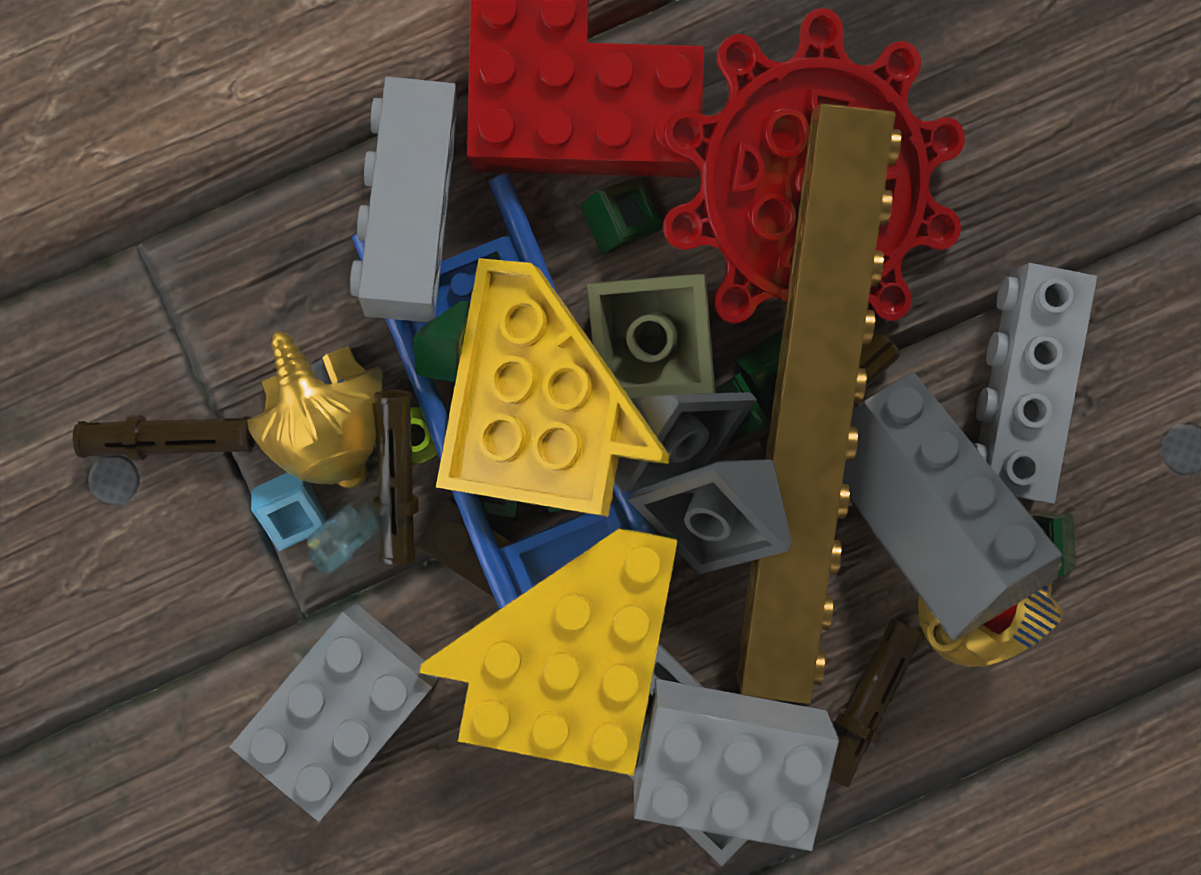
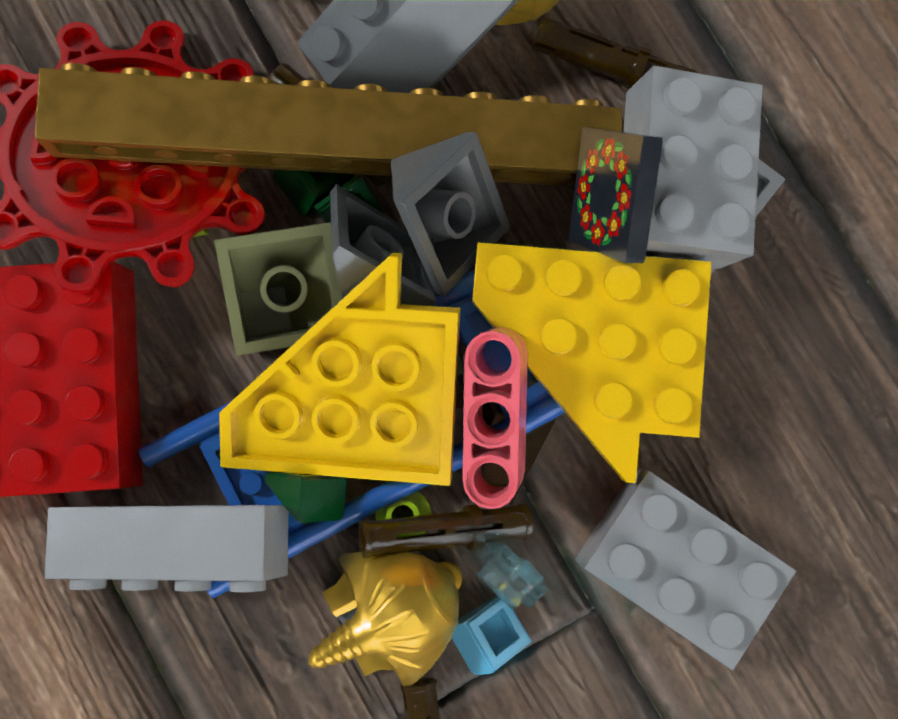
camera: 90 degrees left, 5 degrees down
dark green slope [581,177,663,254] -> none
none -> coral beam [463,327,528,509]
none -> black tile [568,127,663,263]

